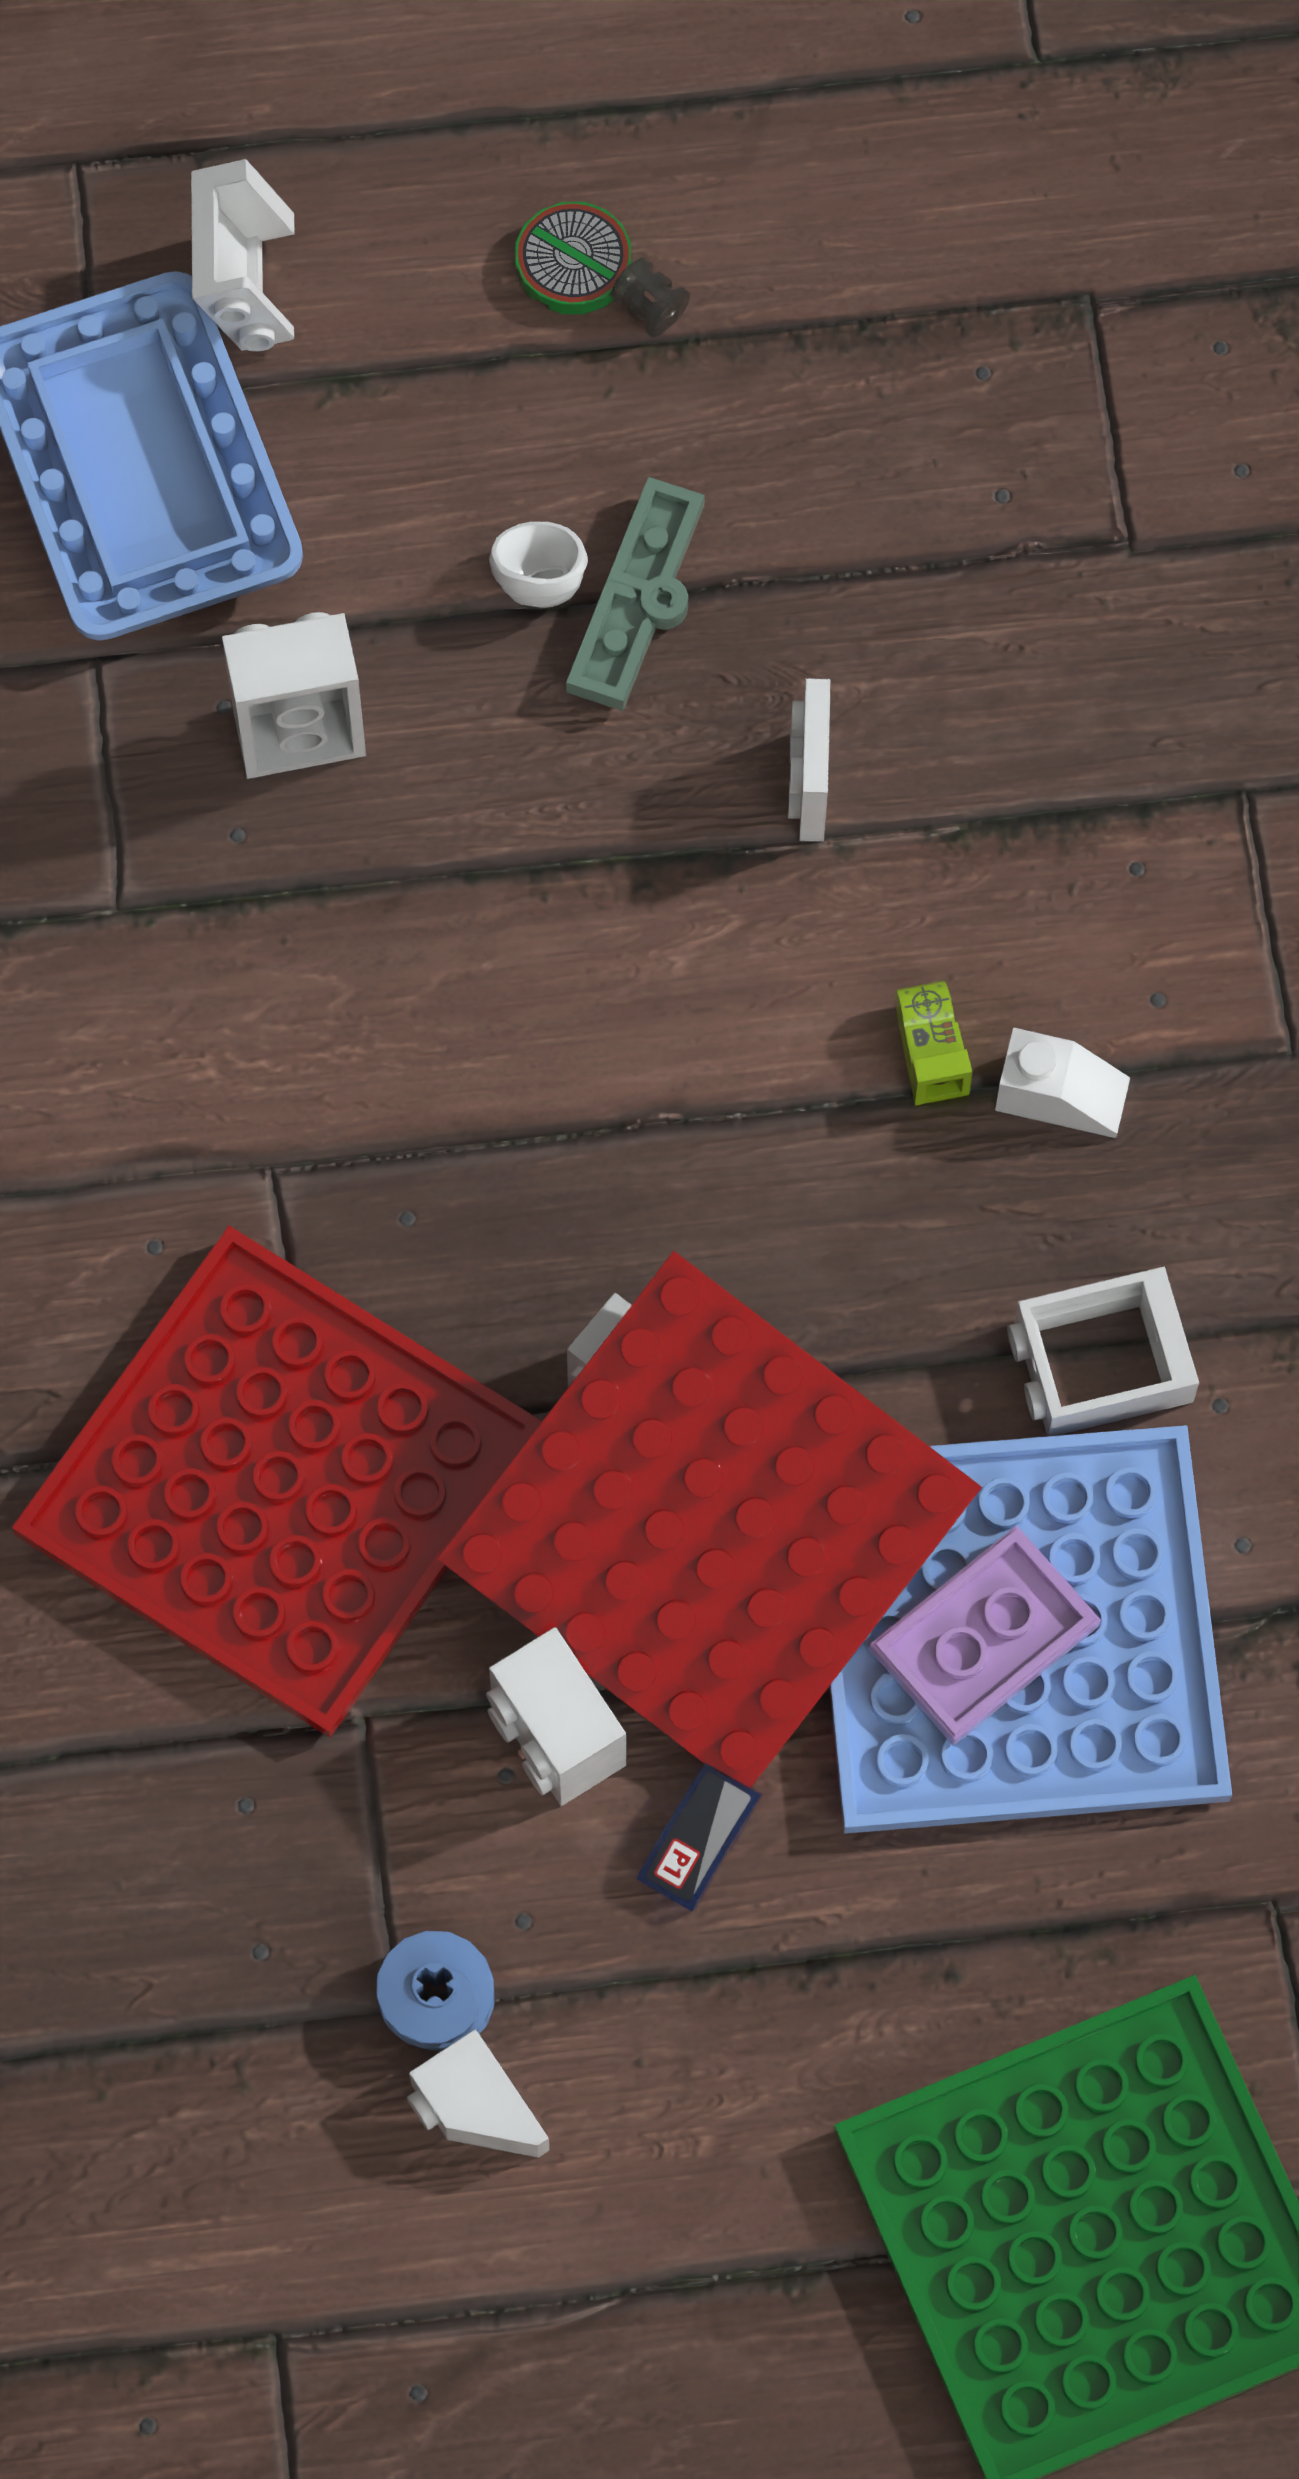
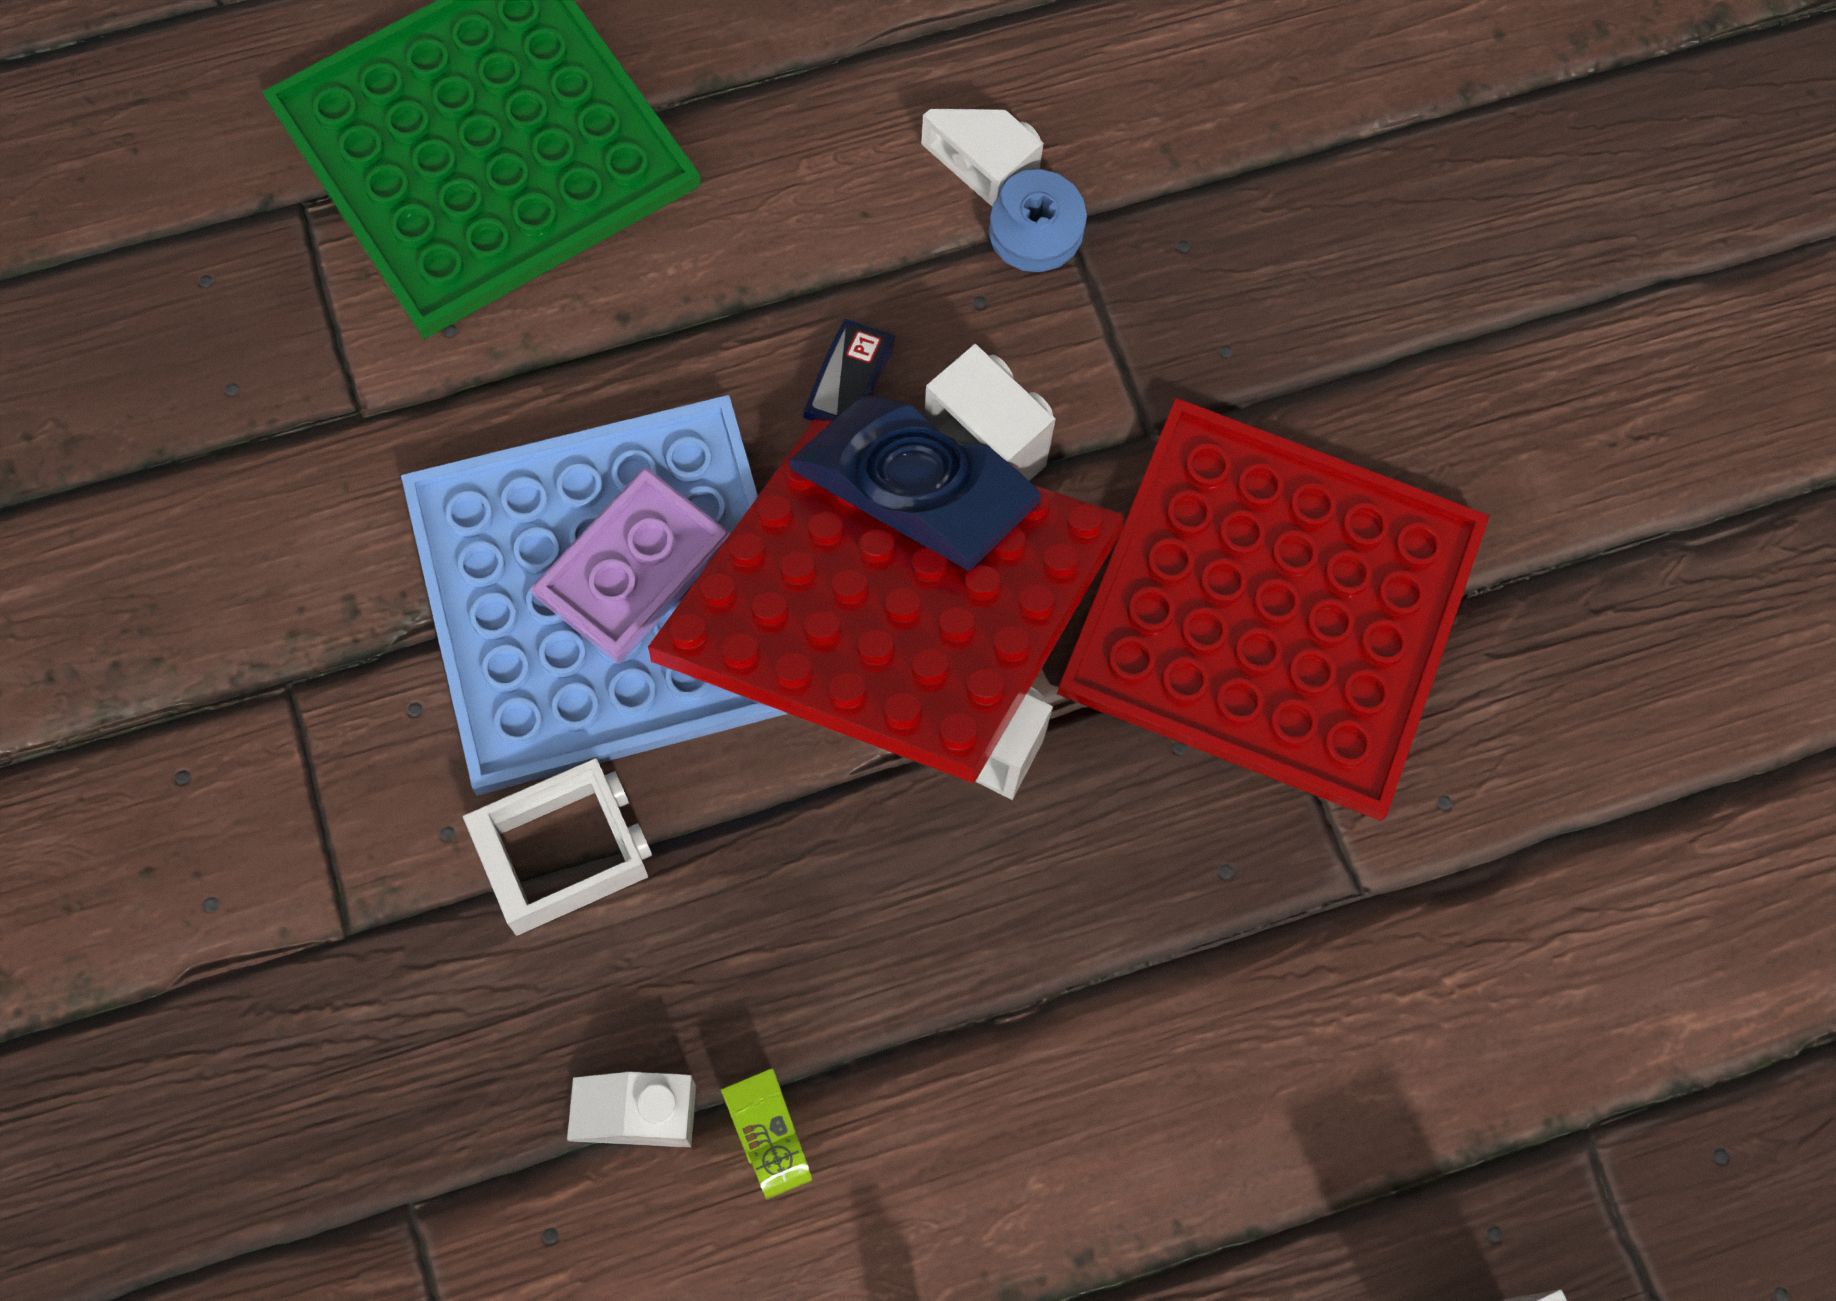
camera: 165 degrees right, 0 degrees up
none -> dark blue slope [789,396,1041,571]

